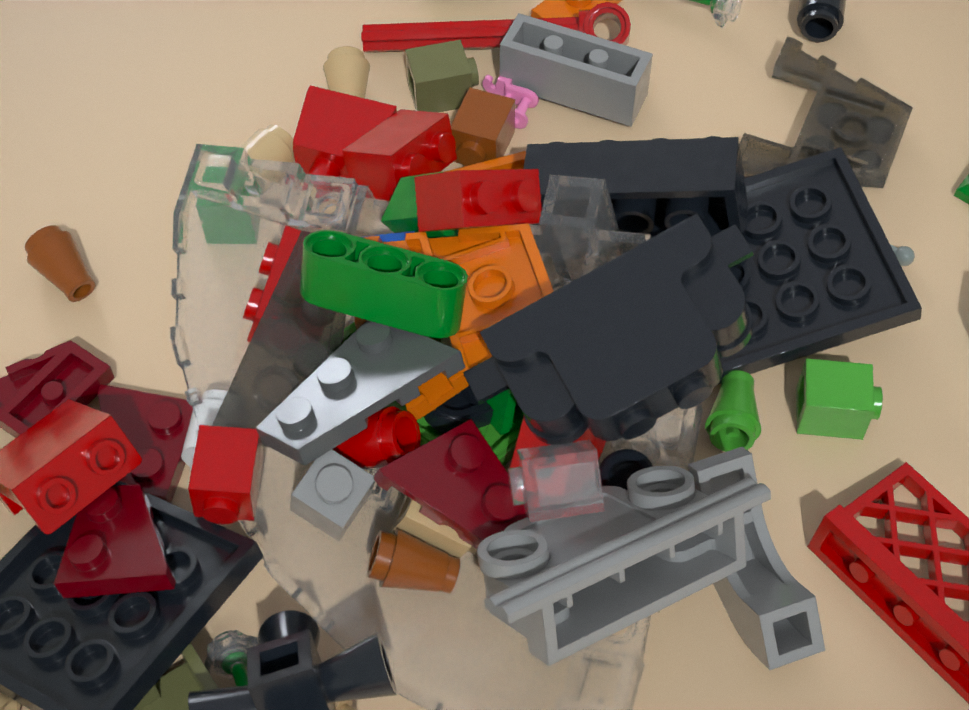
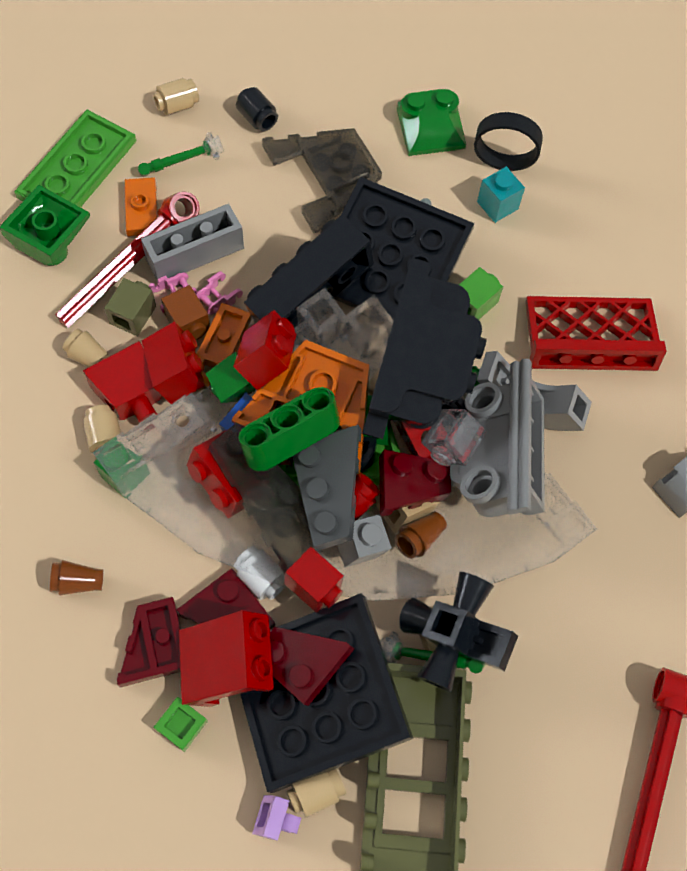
camera: 55 degrees left, 10 degrees up
none -> bright pink piece [196,271,243,315]

